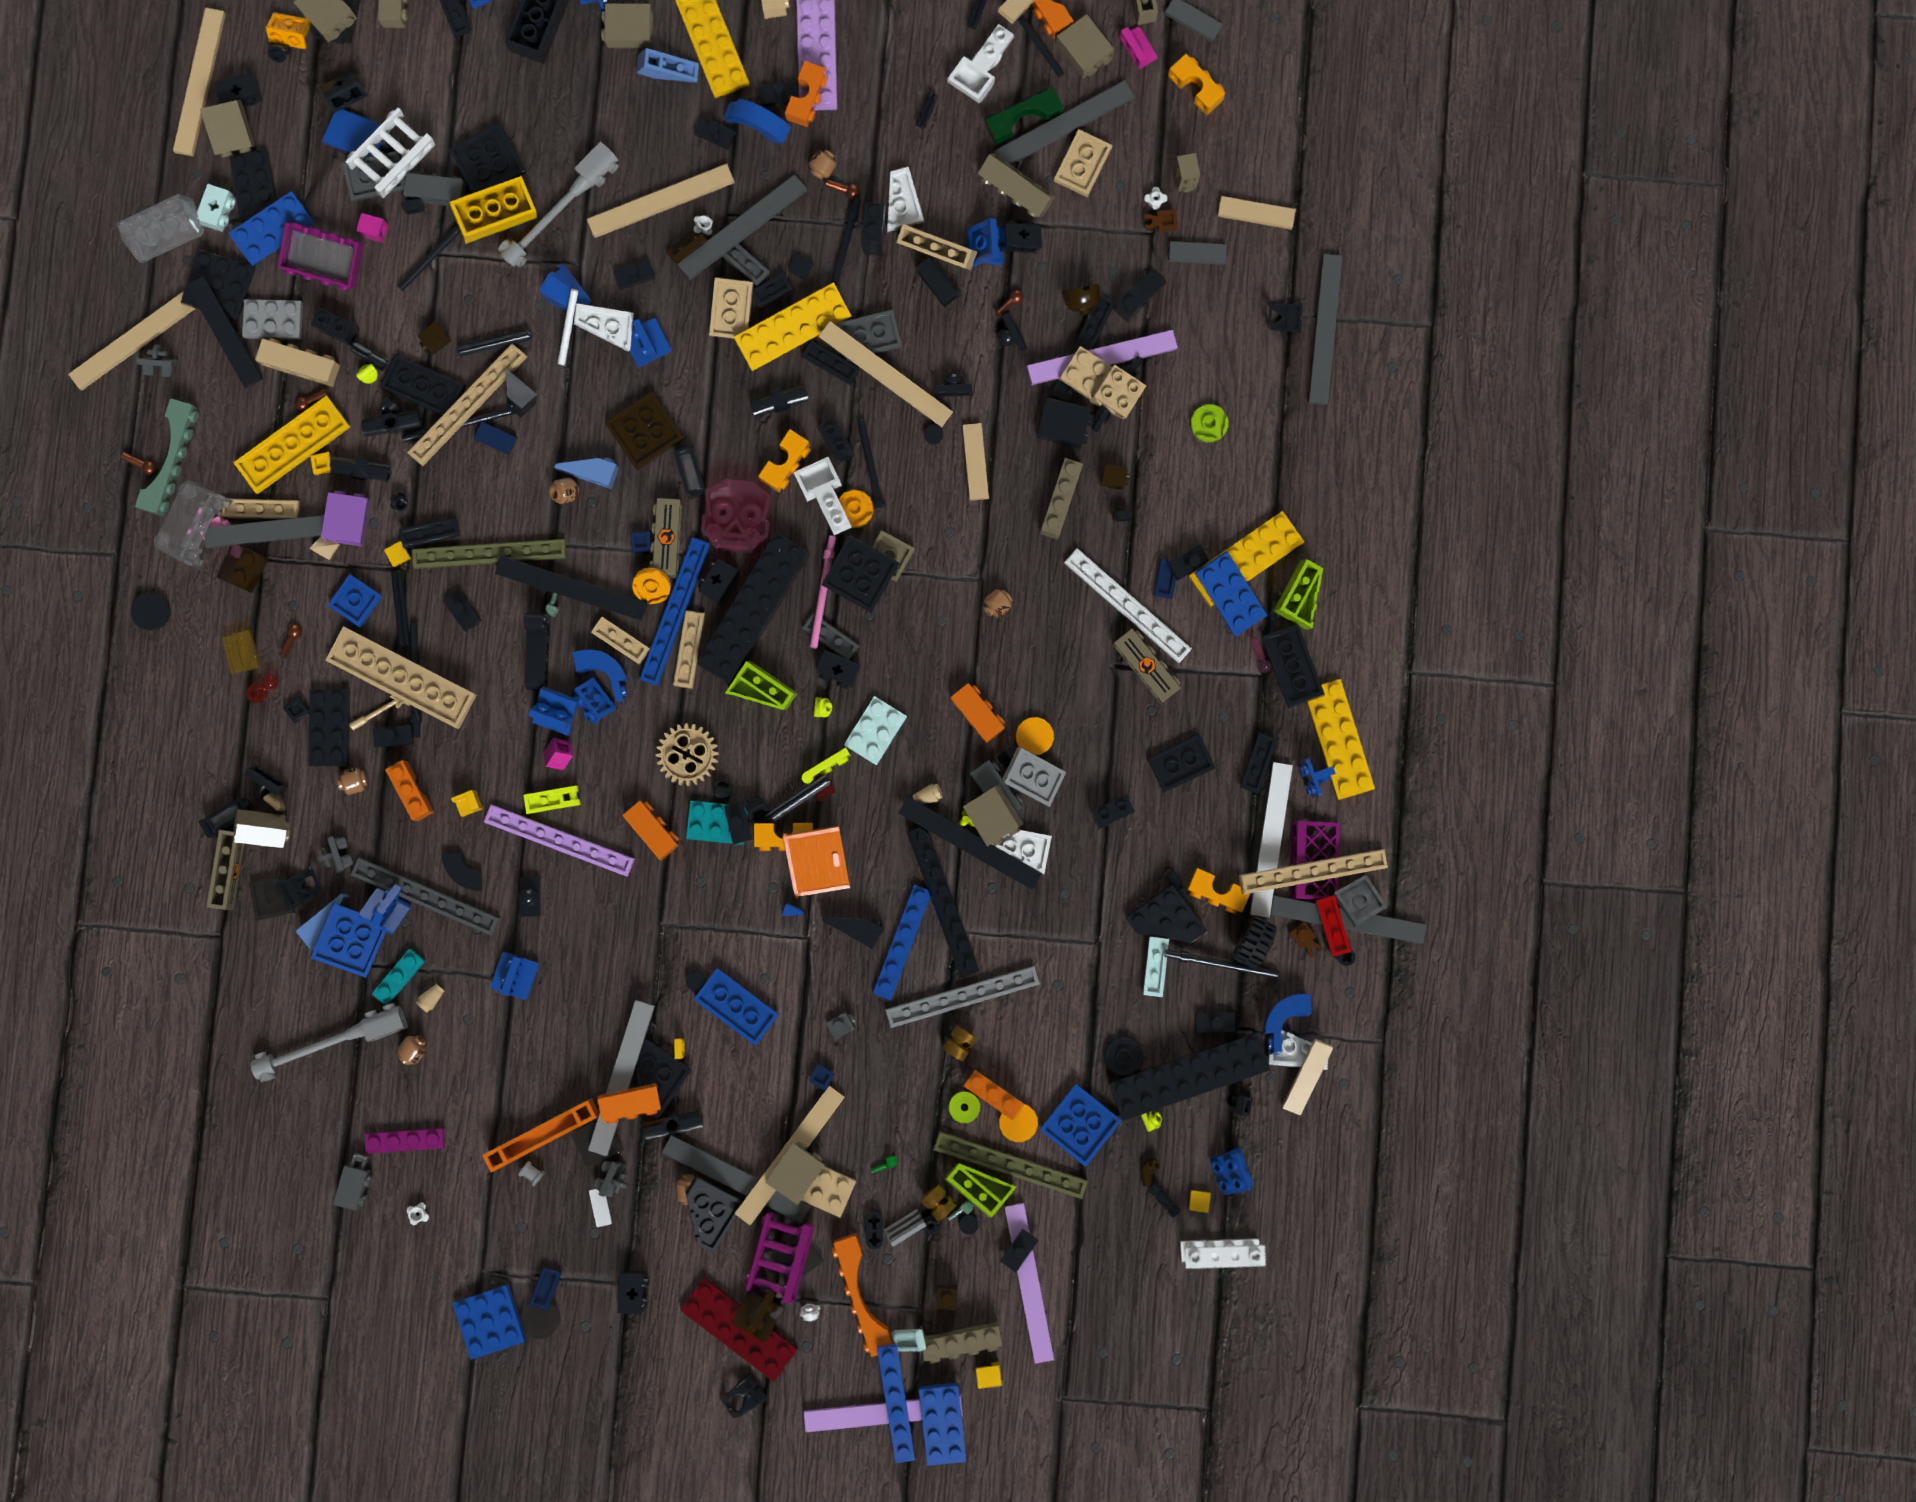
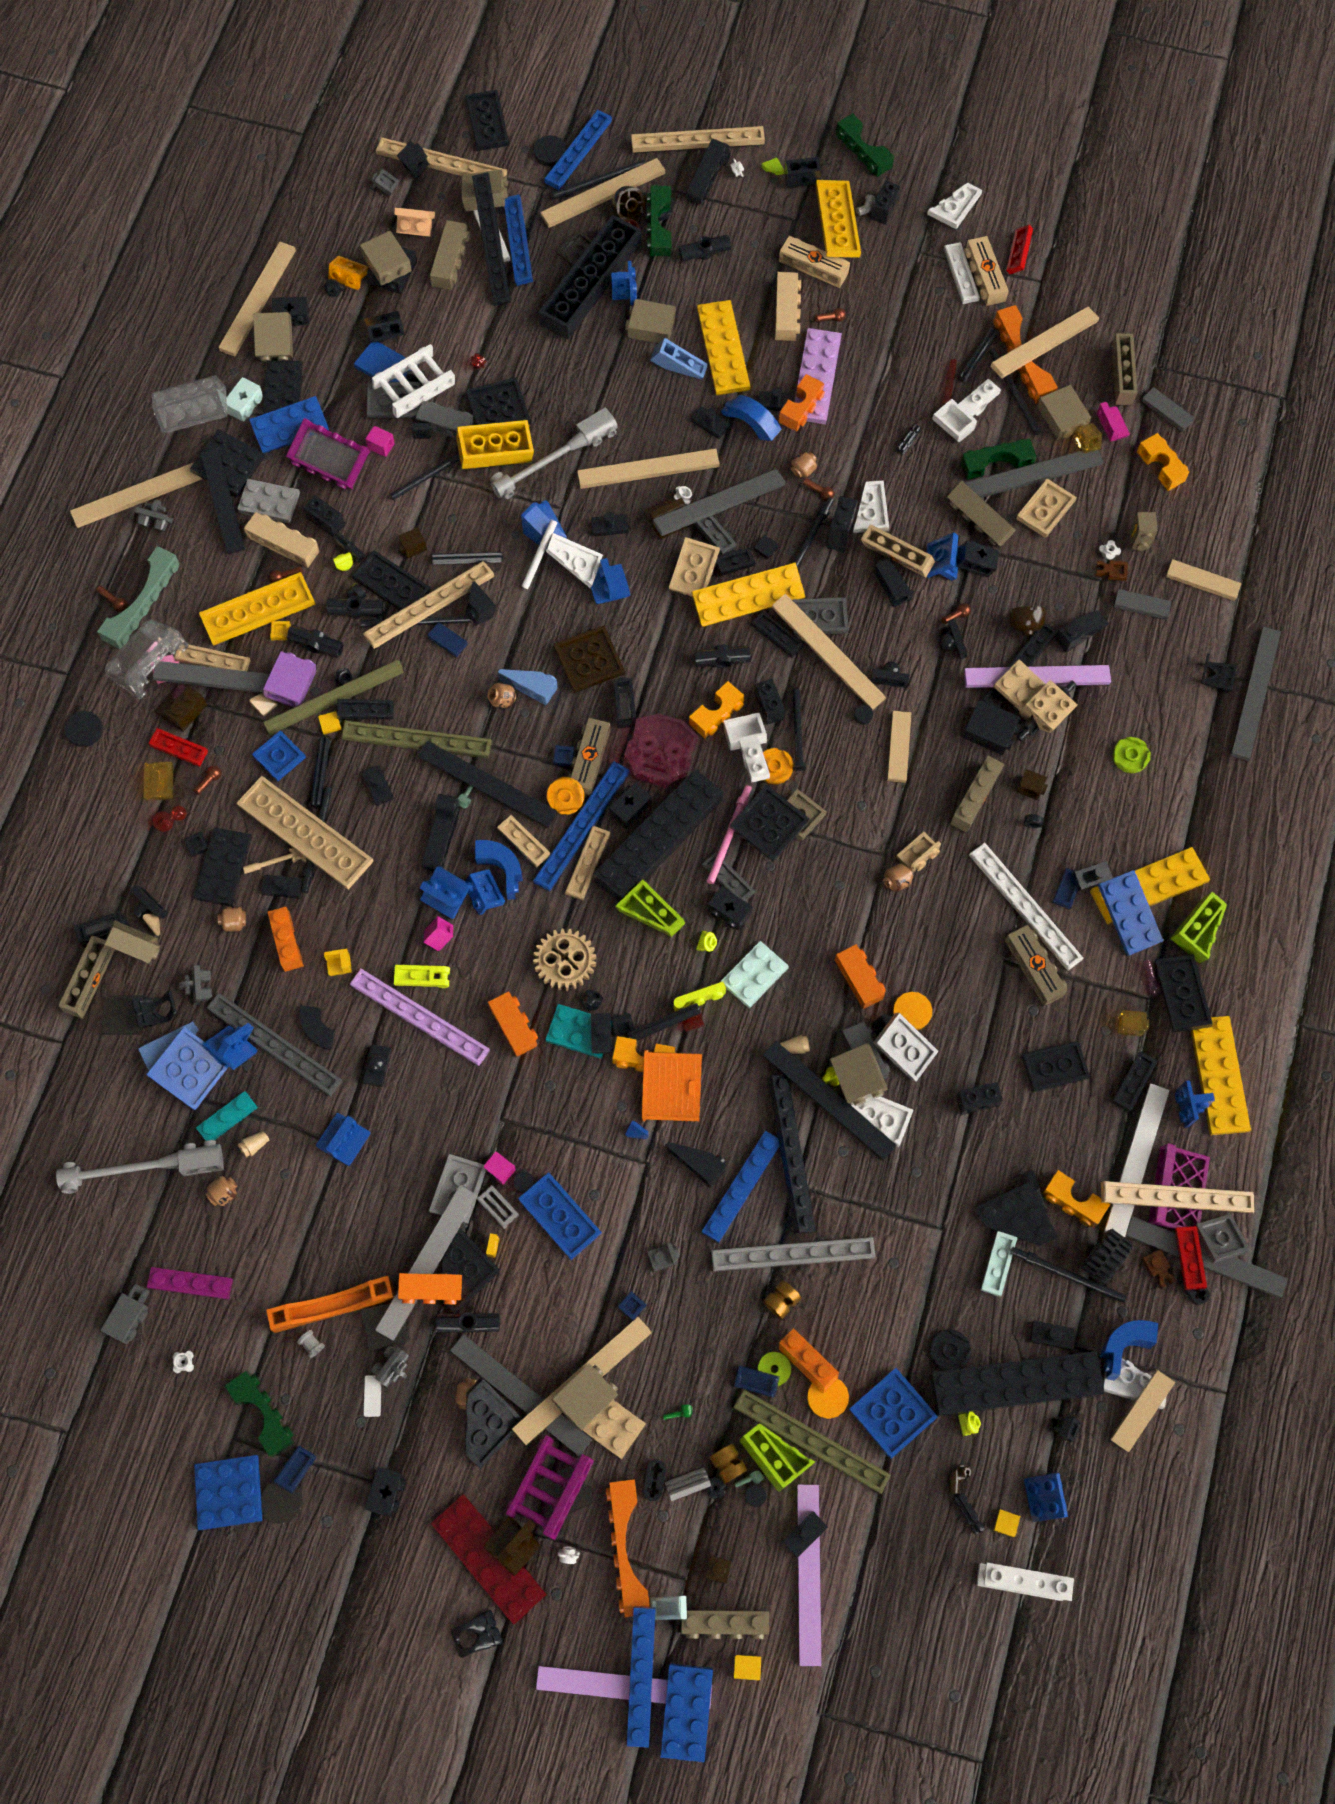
camera: 10 degrees right, 15 degrees down
none -> red plate [148,728,208,767]
none -> dark green arch [225,1371,294,1457]
none -> olive tile [264,660,404,735]
none -> light grey plate [429,1154,487,1224]
none -> clear red plate [470,353,487,369]
none -> light grey tile [477,1185,519,1229]
none -> dark pink panel [484,1152,516,1185]
none -> dark blue tile [734,1365,780,1397]
none -> tan bracket [896,832,941,873]
none -> clear red bar [943,359,957,405]
none -> clear yellow brick [1076,423,1102,453]
none -> clear yellow brick [1118,1010,1149,1036]

